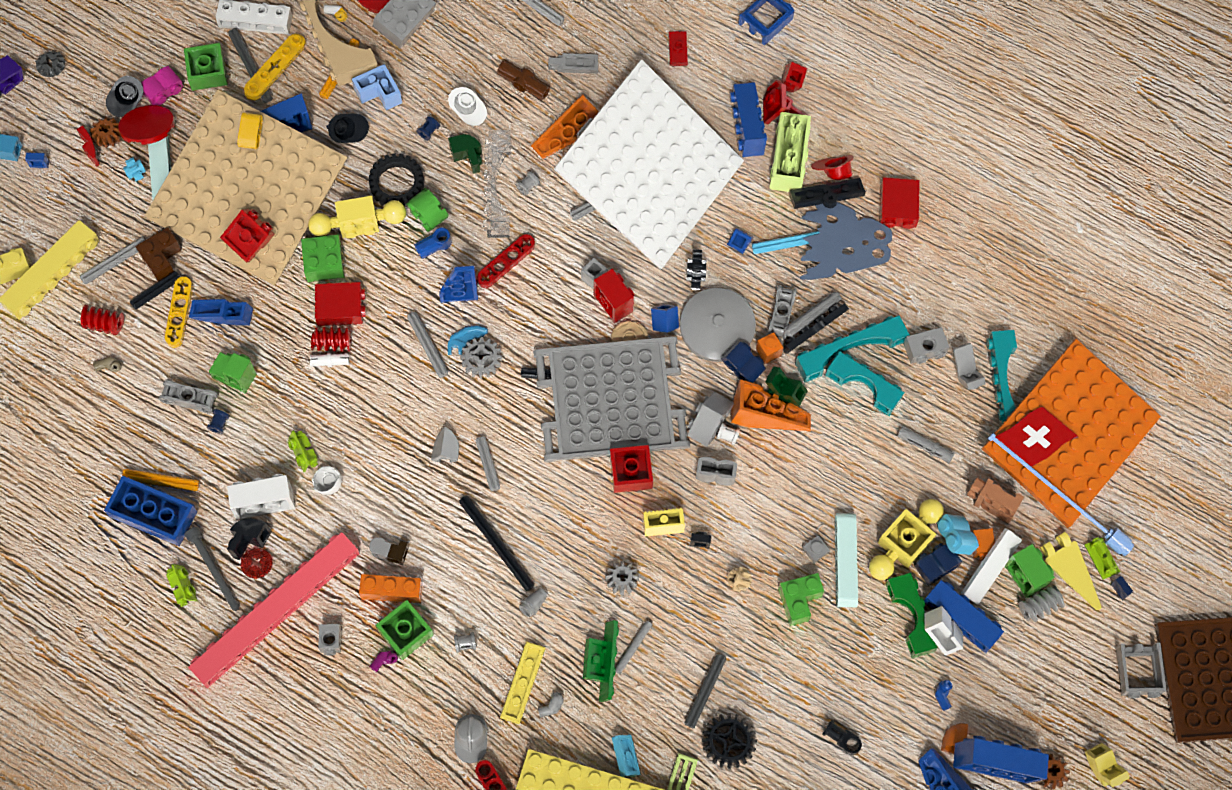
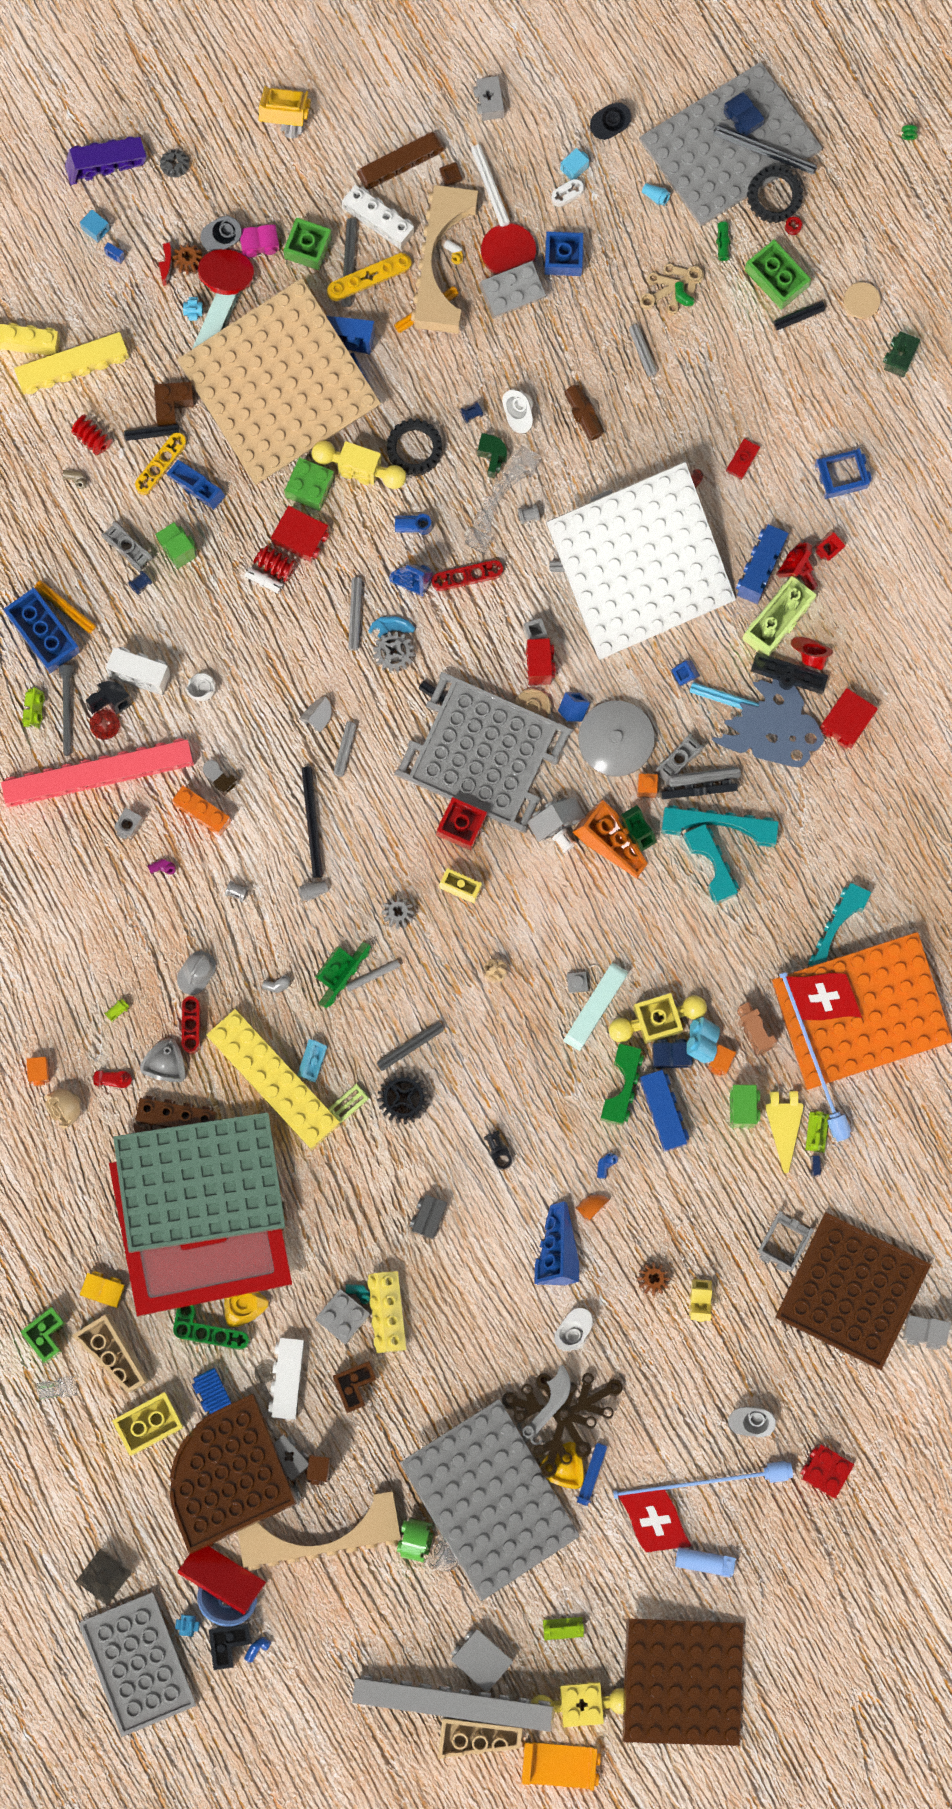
camera: 30 degrees right, 10 degrees up
light grey axle [80,237,145,284] -> none
red plate [220,209,275,263] -> none
yellow beam [238,112,263,149] -> none
lime hinge [288,430,318,472] -> none
black piece [326,113,369,143] -> none
light blue brick [352,64,402,110] -> none
bright green brick [375,600,434,661] -> none
bright green brick [406,188,449,232] -> none
light yellow tile [500,641,546,725] -> none
orange wedge [531,95,599,159] -> none
light grey hinge [548,53,598,74] -> none
black gear [686,249,707,290] -> none
black plate [690,532,711,548] -> none
light grey brick [696,457,737,486] -> none
dark blue brick [721,342,766,383] -> none
bright green brick [778,573,824,626] -> none
light grey pin [897,426,955,463] -> none
light grey brick [903,327,950,364] -> none
white piece [925,606,963,656] -> none
light grey bracket [953,343,986,390] -> none
blue brick [953,736,1049,784] -> none
white tile [961,528,1022,605] -> none
light grey piece [1019,585,1065,622] -> none

